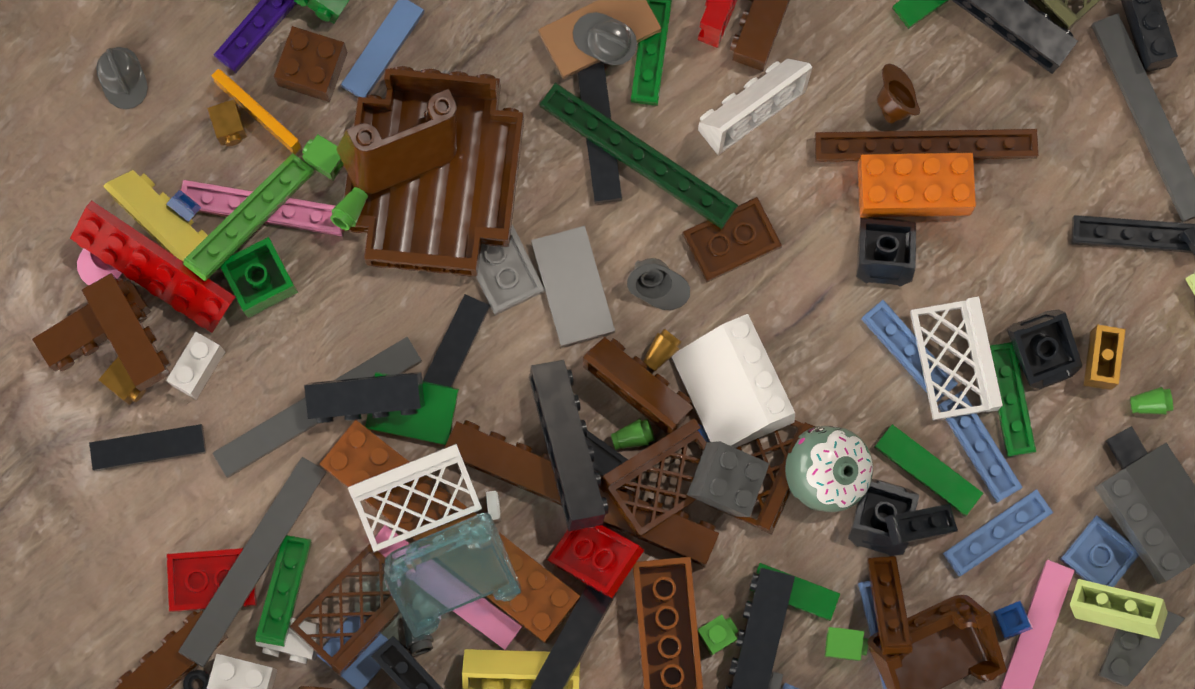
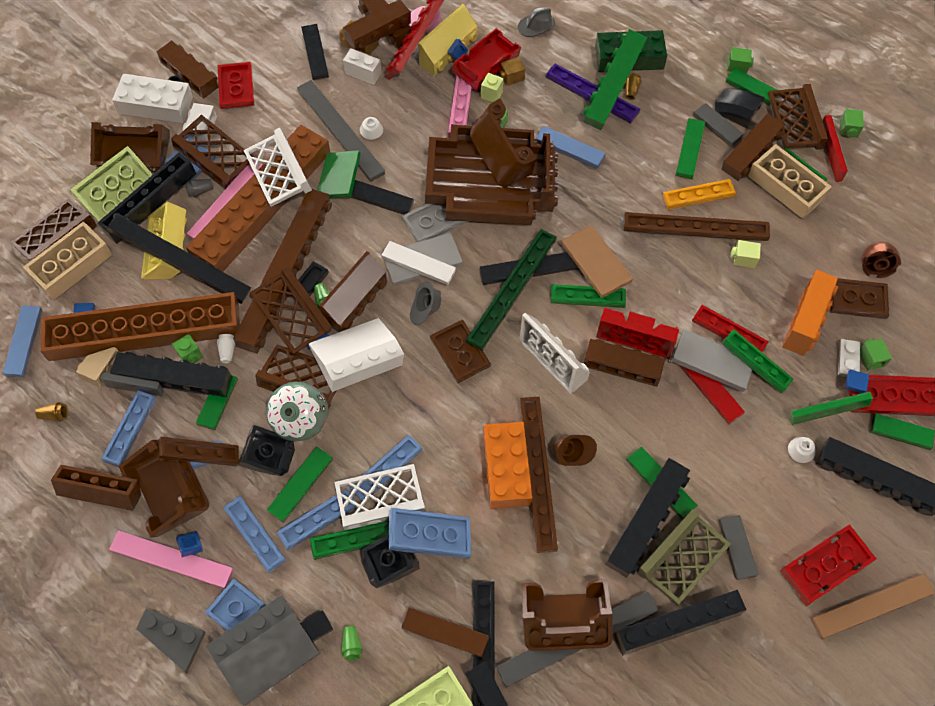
camera: 85 degrees right, 15 degrees down
dark grey tile [178,457,326,668] -> none
bright green tile [183,153,314,281] -> none
light orange tile [211,69,301,154] -> none
green brick [220,237,298,318] -> none
green tile [255,535,312,647] -> none
reddish brown brick [274,26,348,102] -> none
black brick [304,372,425,423] -> none
bright green cone [330,187,368,230] -> none
clear light blue windscreen [384,513,521,638] -> none
white tile [486,491,501,523] -> none
black brick [529,360,608,531] -> none
red plate [547,525,644,598] -> none
dark grey piece [573,12,637,65] -> none
pearl gold cone [643,329,682,371] -> none
dark grey brick [687,441,770,517] -> none
bright green brick [824,627,868,661] -> none
black slope [856,217,916,287] -> none
black tile [885,504,958,546] -> none
yellowish green brick [1070,579,1168,639] -> none
pearl gold brick [1083,325,1126,390] -> none
none -> white cone [216,334,235,363]
none -> white cone [360,117,383,140]
none -> white tile [382,241,456,285]
none -> medium blue tile [389,508,471,559]
none -> reddish brown tile [401,607,490,658]
none -> red piece [452,28,521,91]
none -> yellowish green brick [481,73,504,102]
none -> reddish brown windscreen [522,579,613,651]

